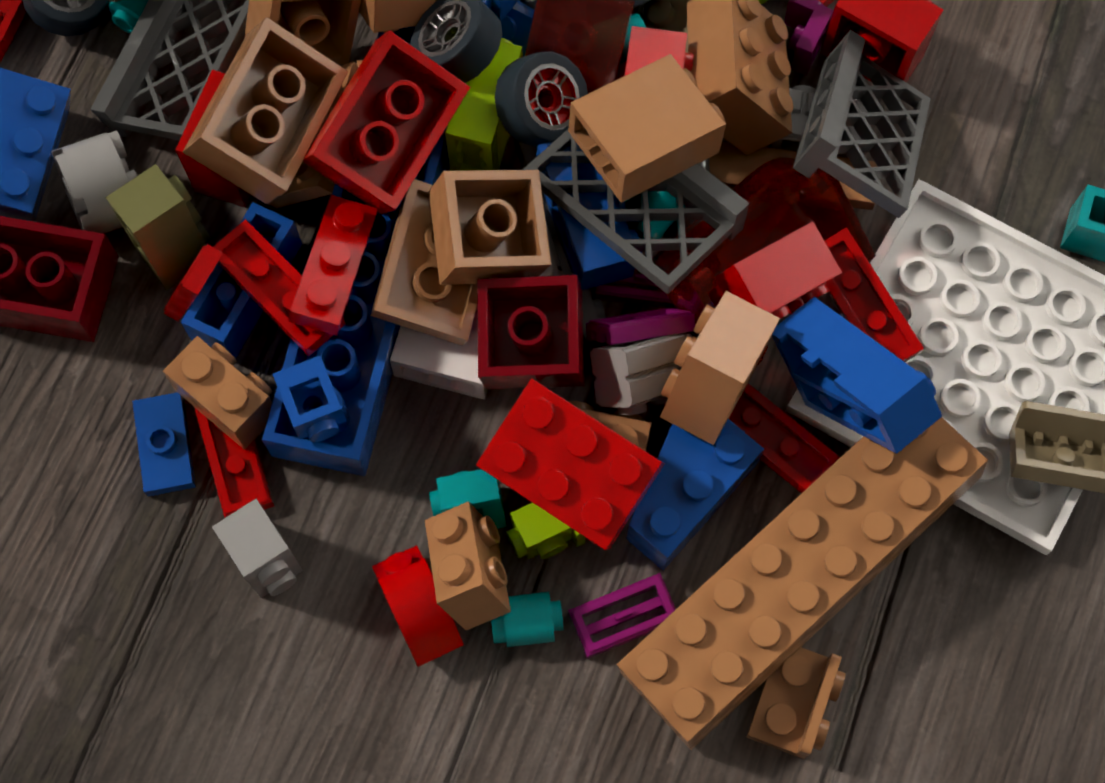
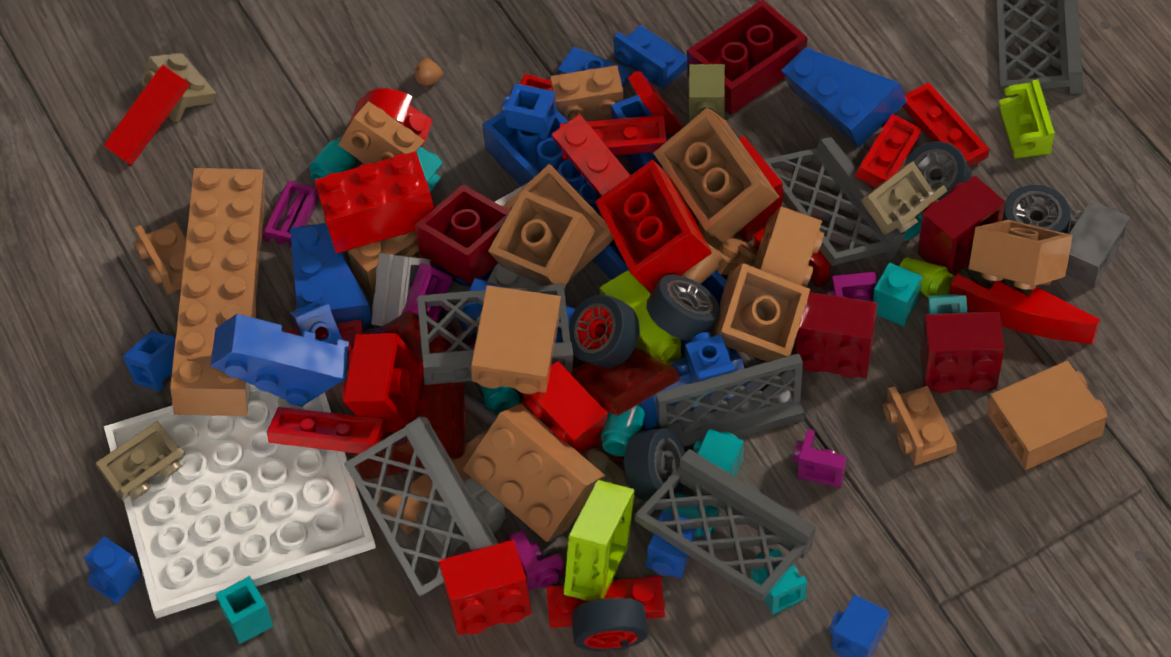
camera: 135 degrees right, 15 degrees down
light grey brick [51,130,137,234] -> none
light grey brick [212,499,303,598] -> none
medium nougat brick [660,291,780,445] -> none
none -> blue brick [123,330,176,392]
none -> blue brick [290,299,343,345]
none -> medium nougat hinge [414,57,444,86]
none -> blue bracket [613,25,687,90]
none -> red plate [855,114,923,188]

